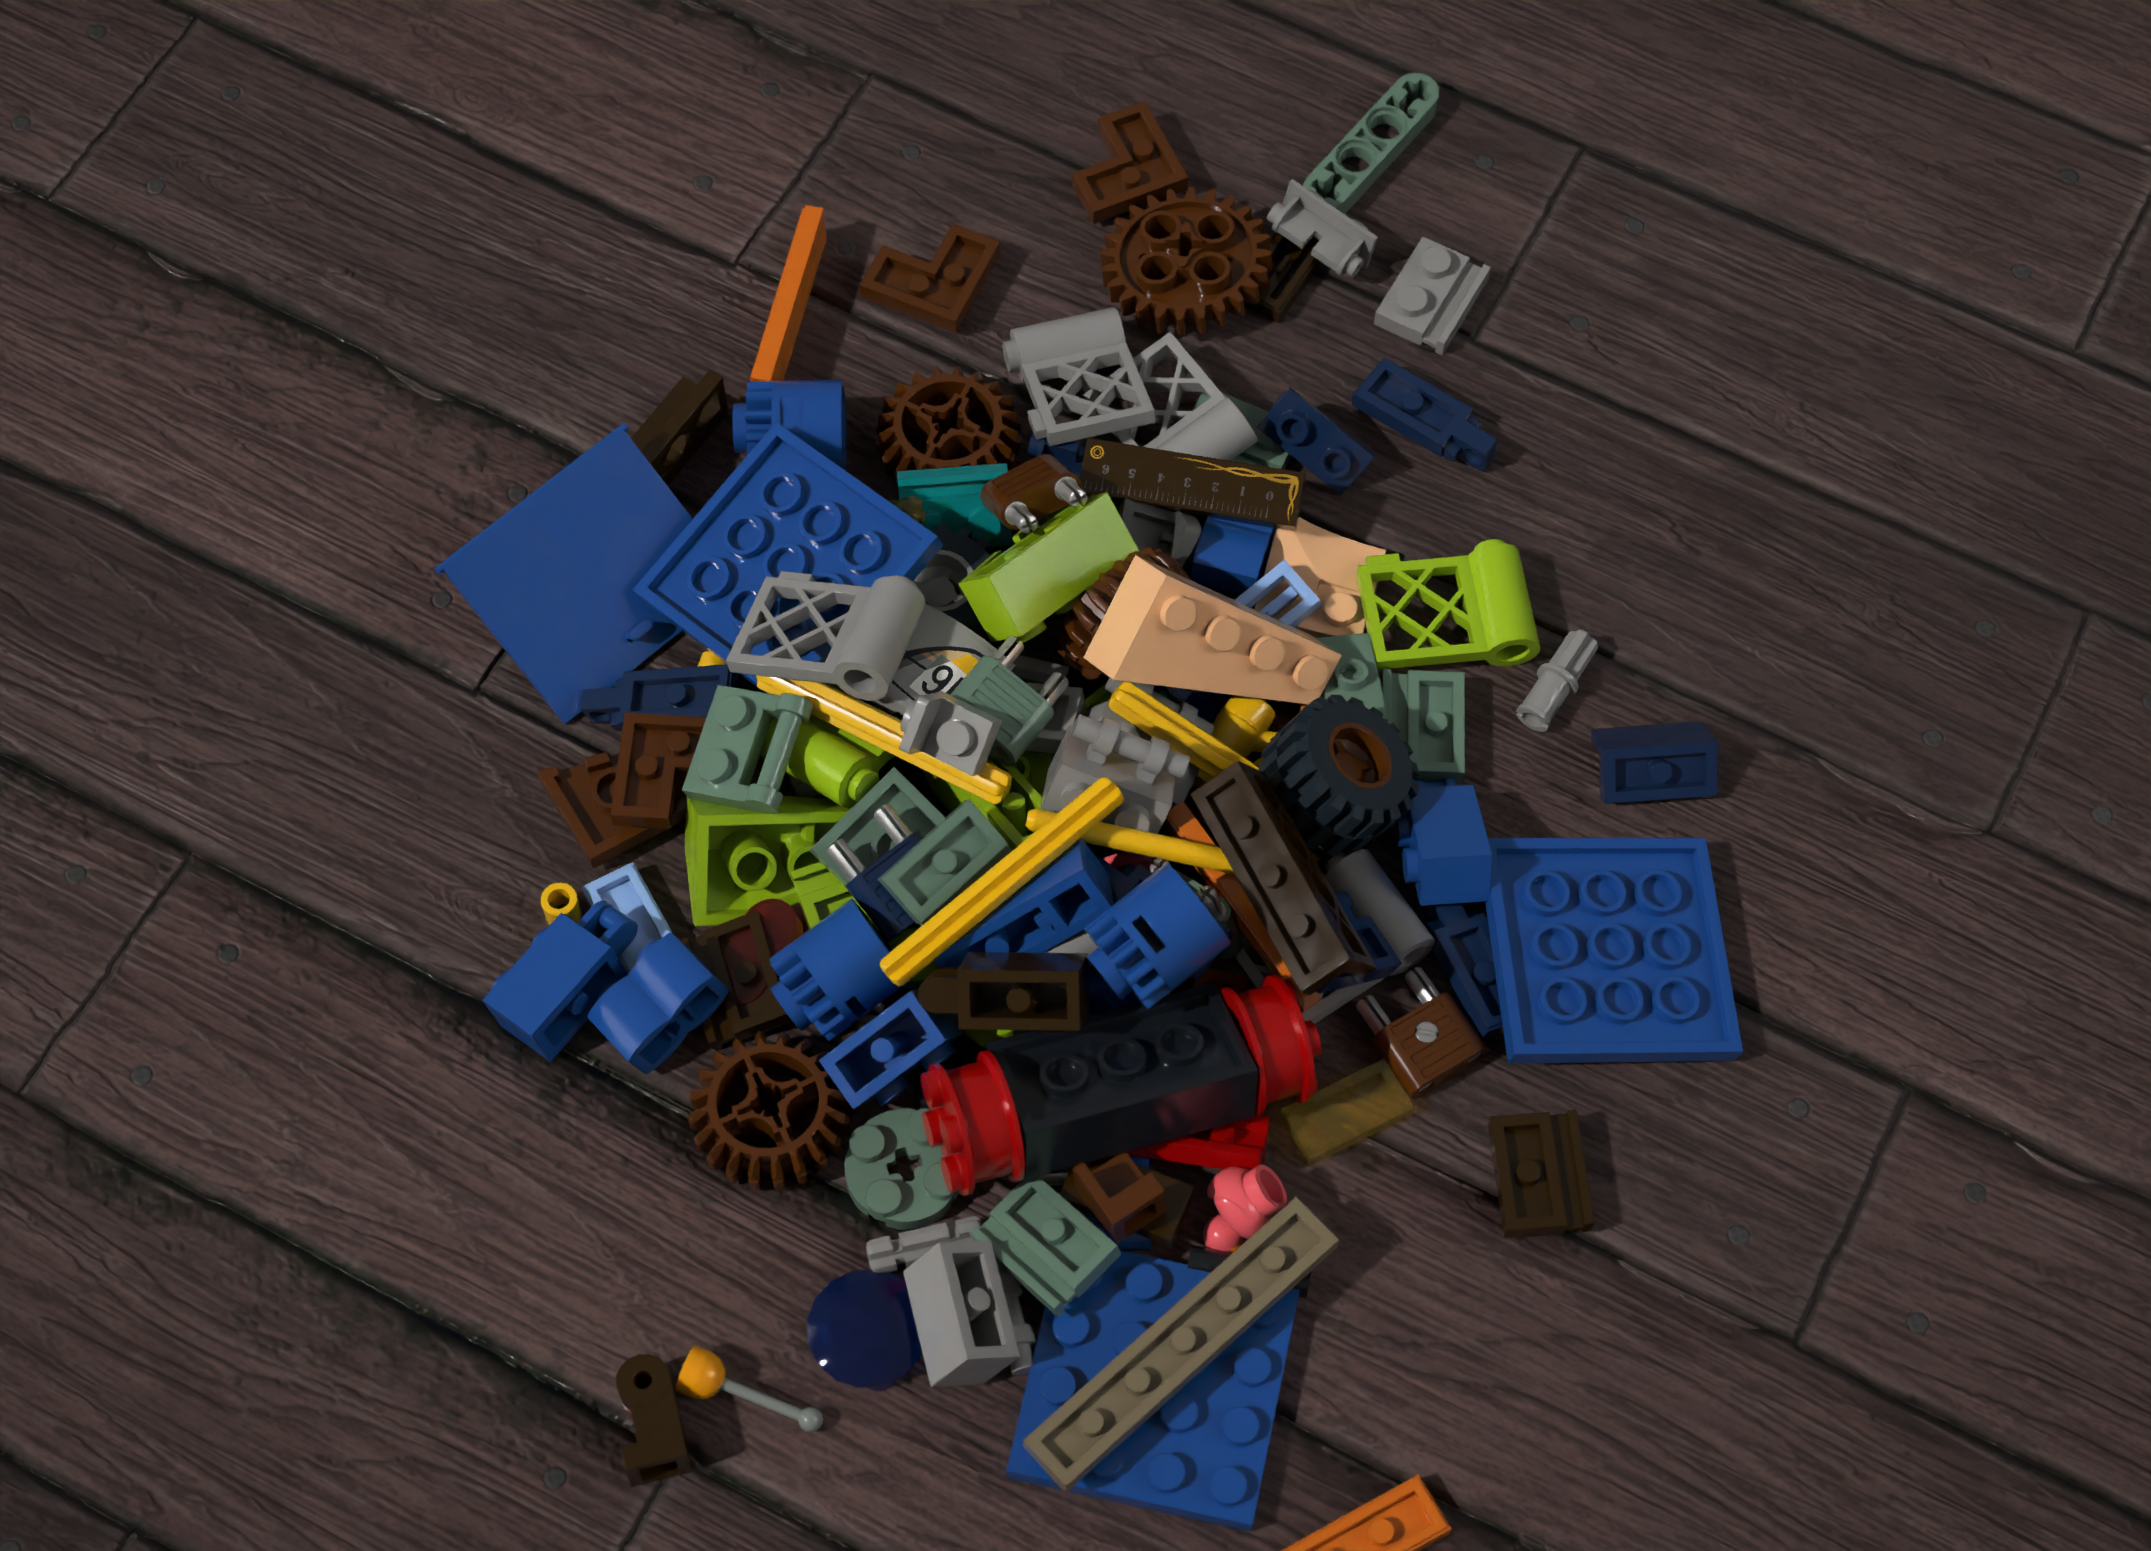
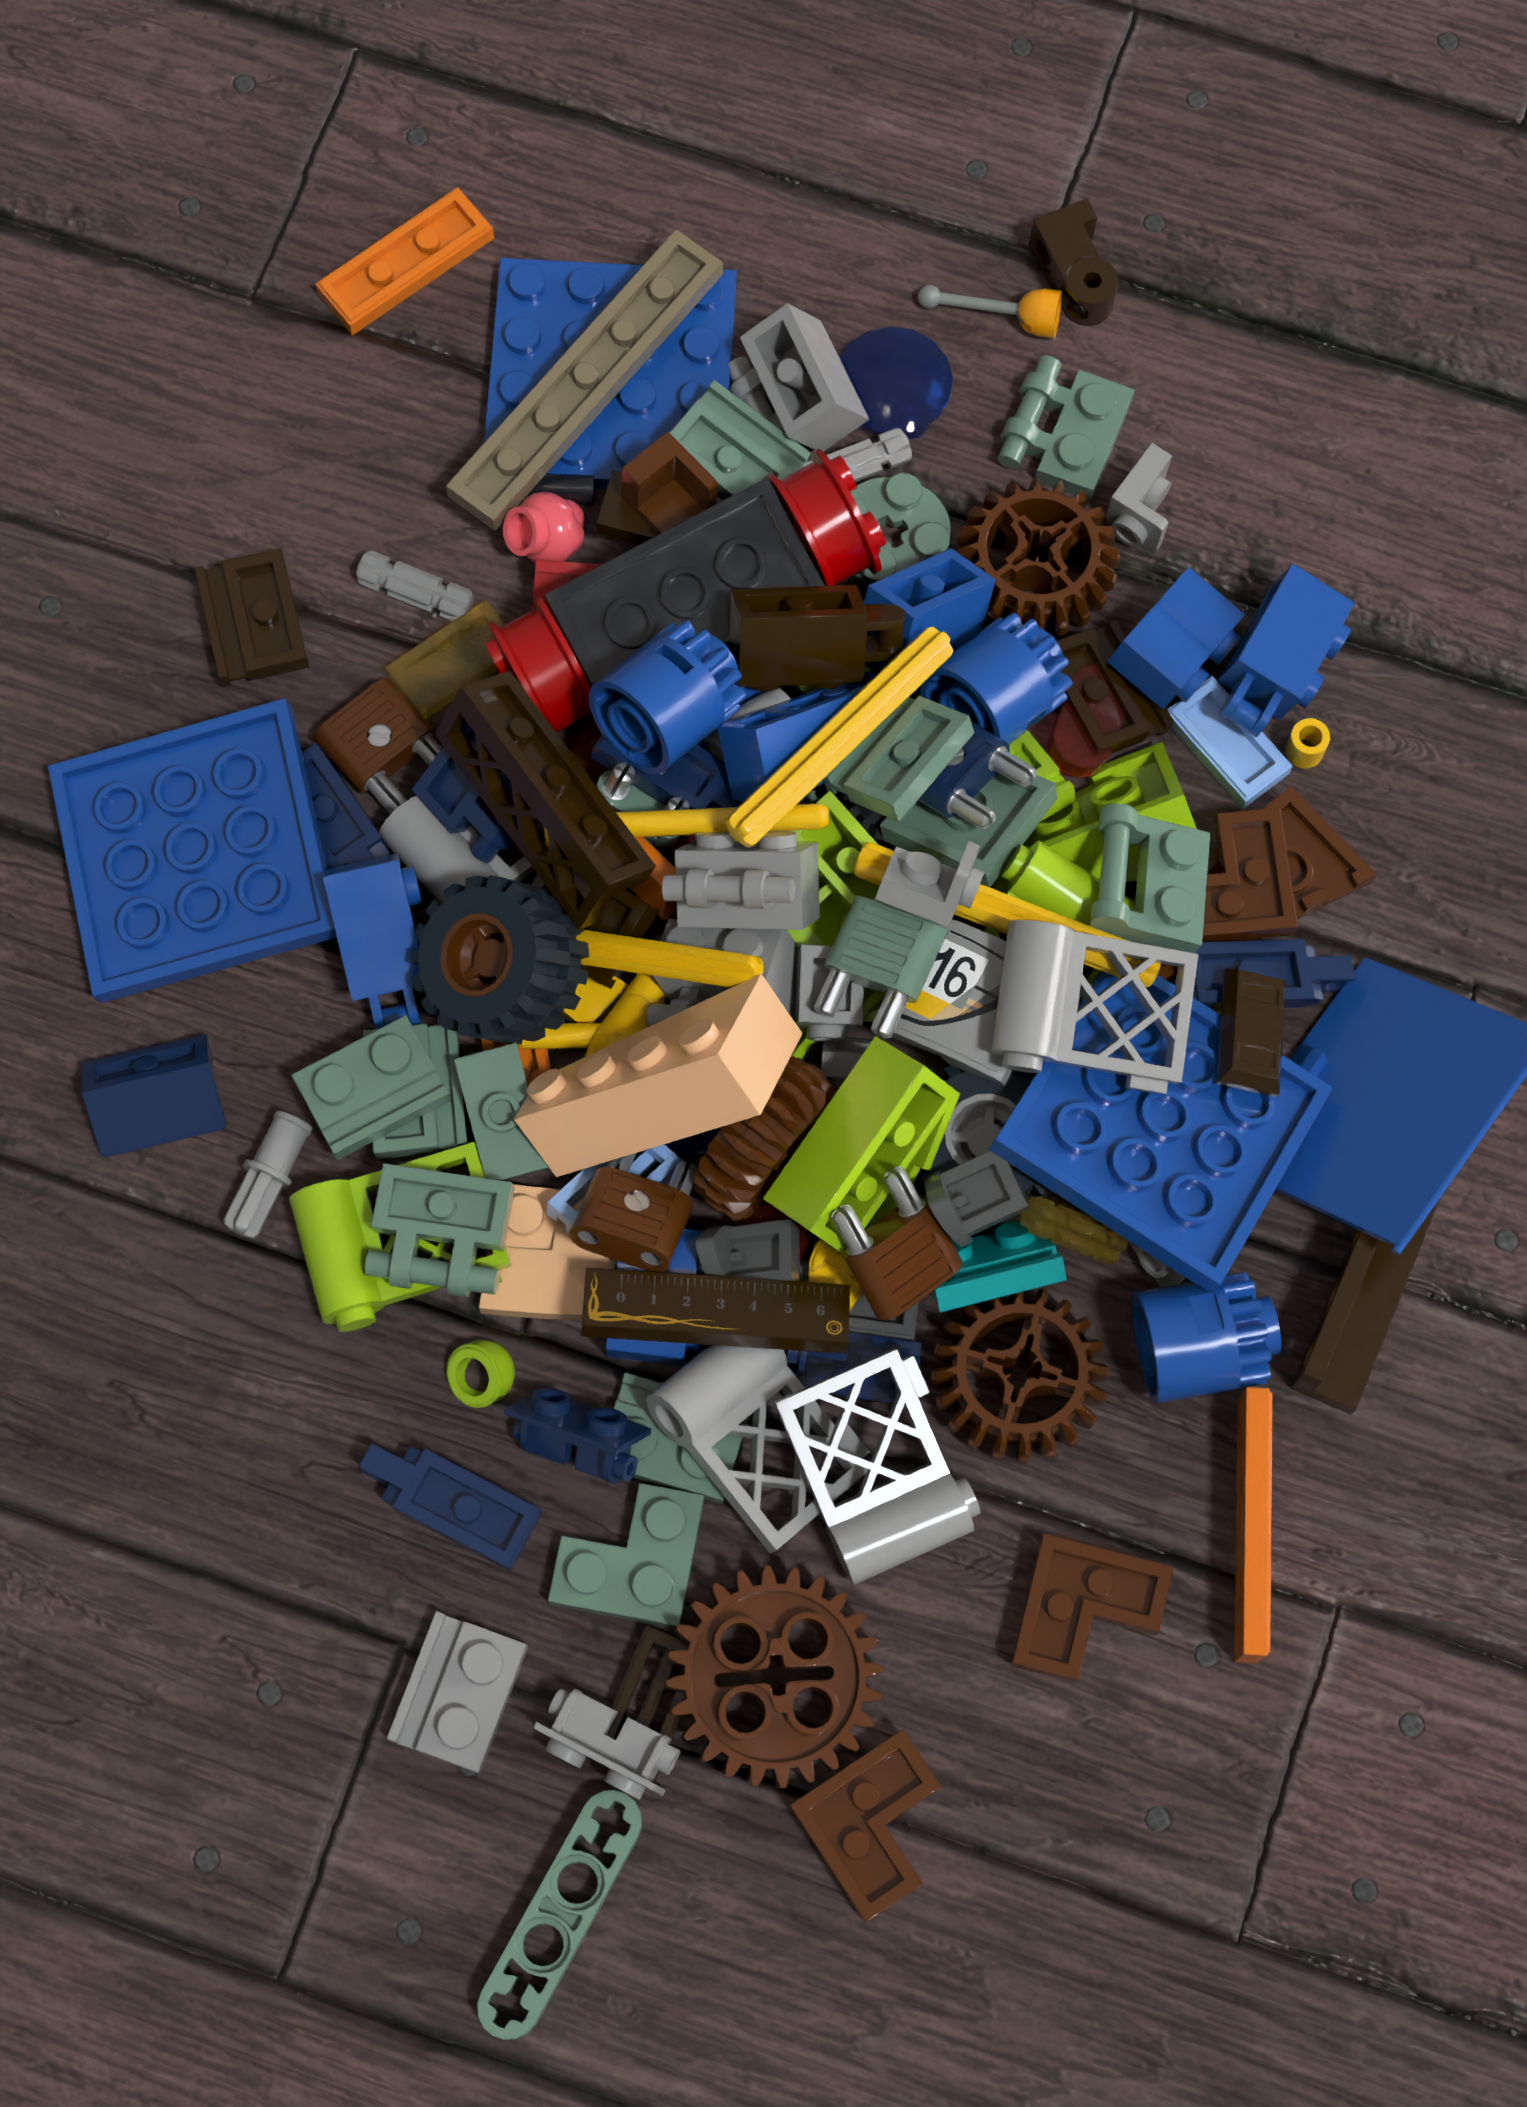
camera: 170 degrees right, 10 degrees up
none -> sand green plate [292,1015,451,1160]
none -> light grey axle [356,550,474,623]
none -> sand green plate [365,1163,515,1297]
none -> lime piece [446,1340,515,1408]
none -> sand green plate [548,1483,705,1629]
none -> reddish brown piece [569,1153,697,1272]
none -> dark grey tile [925,1151,1031,1247]
none -> sand green plate [997,355,1135,501]
none -> light grey bracket [1104,443,1172,554]
none -> dark brown tile [1216,968,1286,1098]

